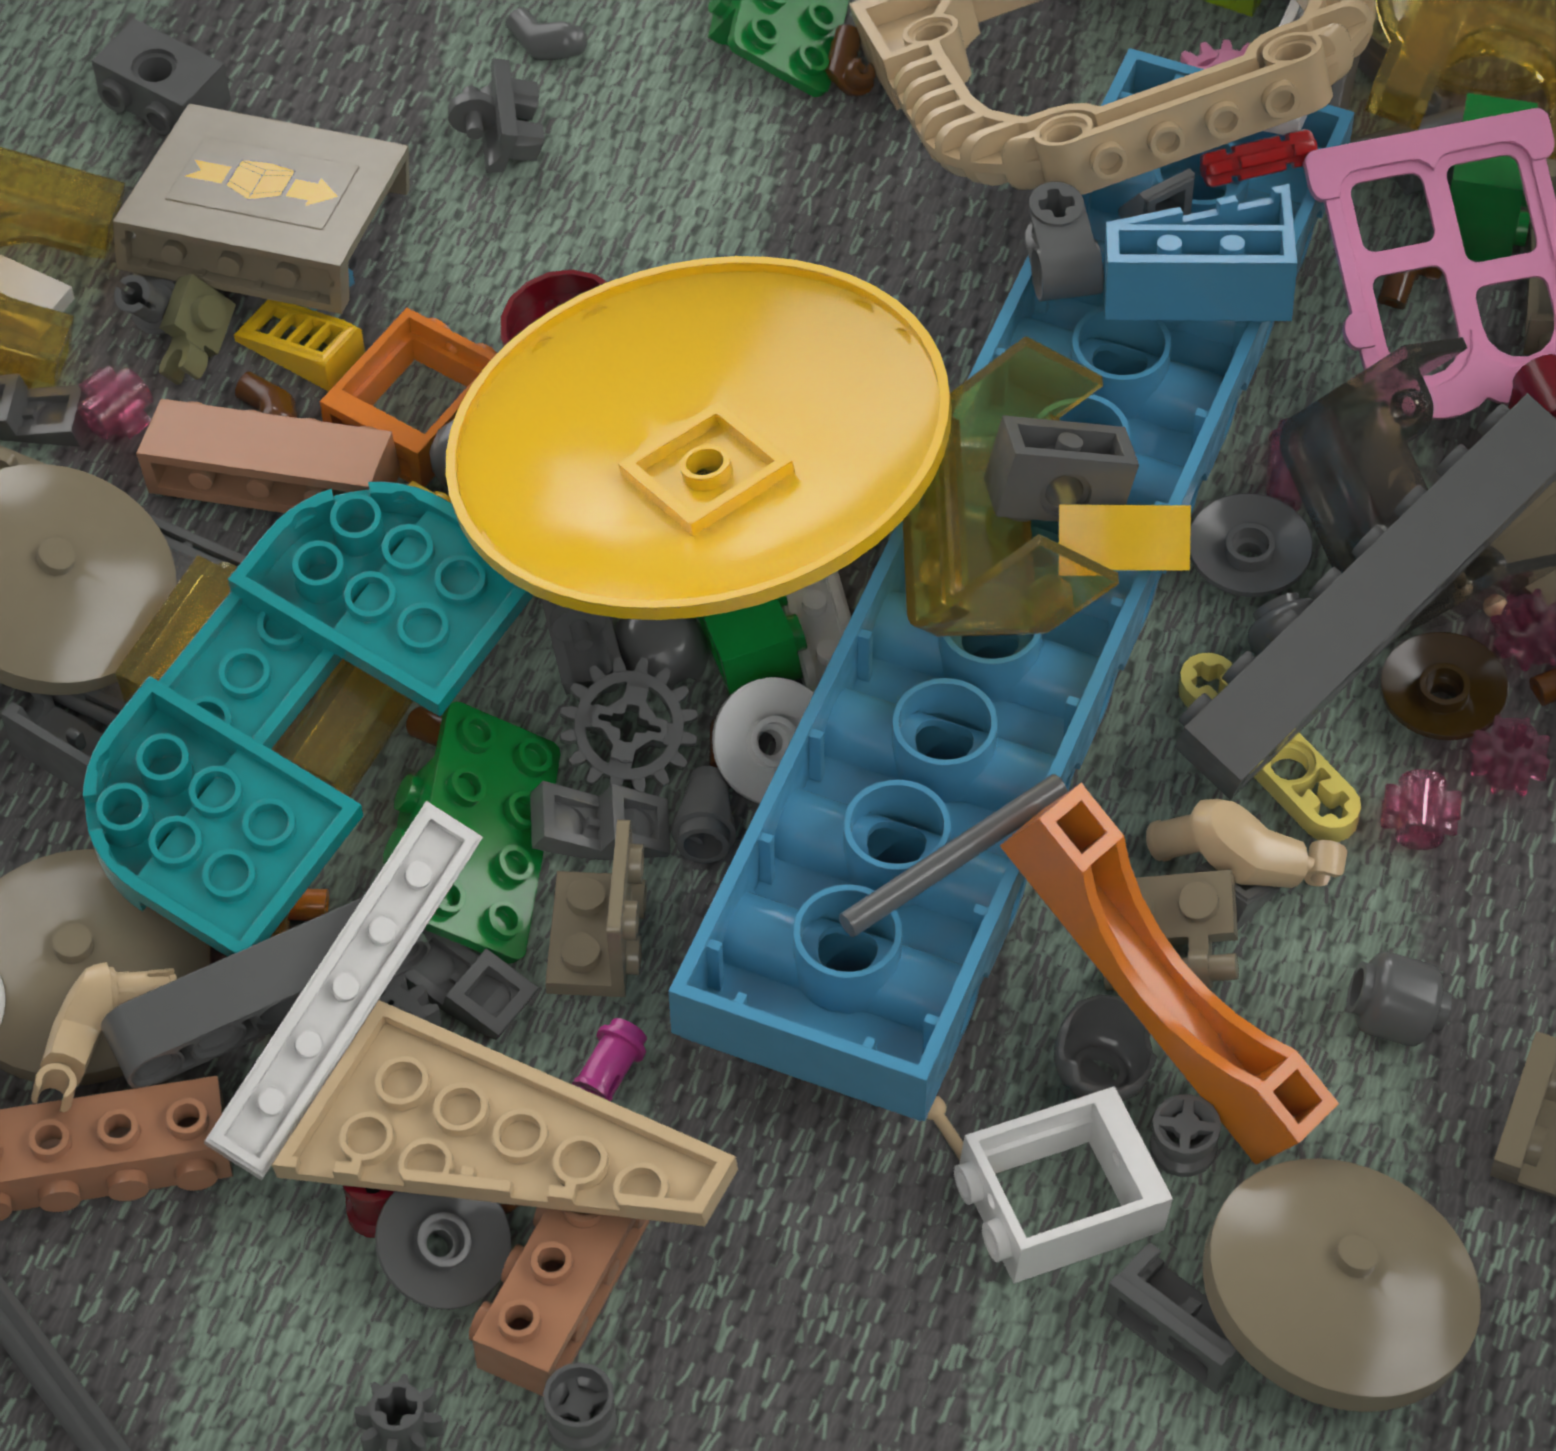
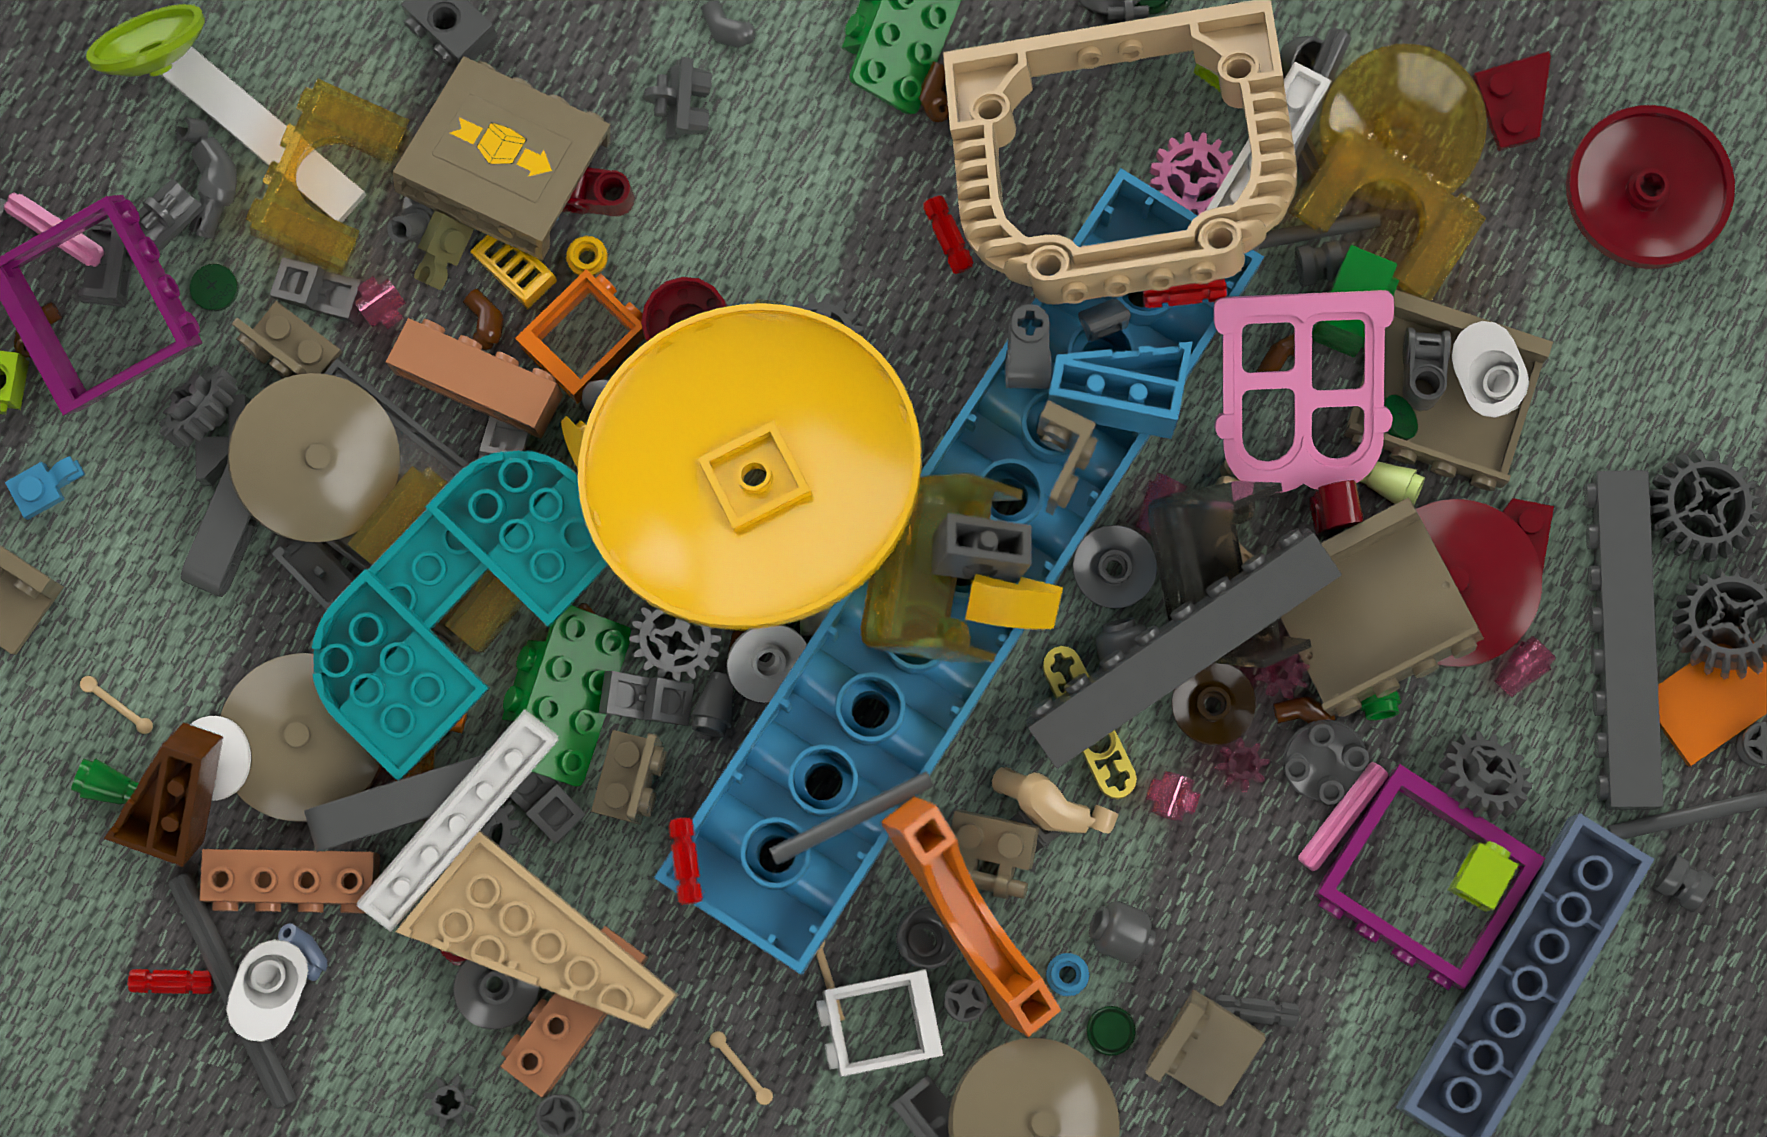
camera: 10 degrees right, 25 degrees up
tan arm [31,962,177,1112] -> none
dark pink pin [572,1018,647,1102] -> none
none -> white piece [226,940,308,1041]
none -> sand blue arm [278,923,328,981]
none -> dark red piece [562,167,635,216]
none -> yellow plate [566,236,608,276]
none -> red axle [669,818,702,905]
none -> tan hinge [709,1031,773,1105]
none -> red axle [924,195,973,274]
none -> dark tan bracket [1037,401,1098,516]
none -> dark azure plate [1046,953,1089,996]
none -> dark green piece [1086,1006,1136,1056]

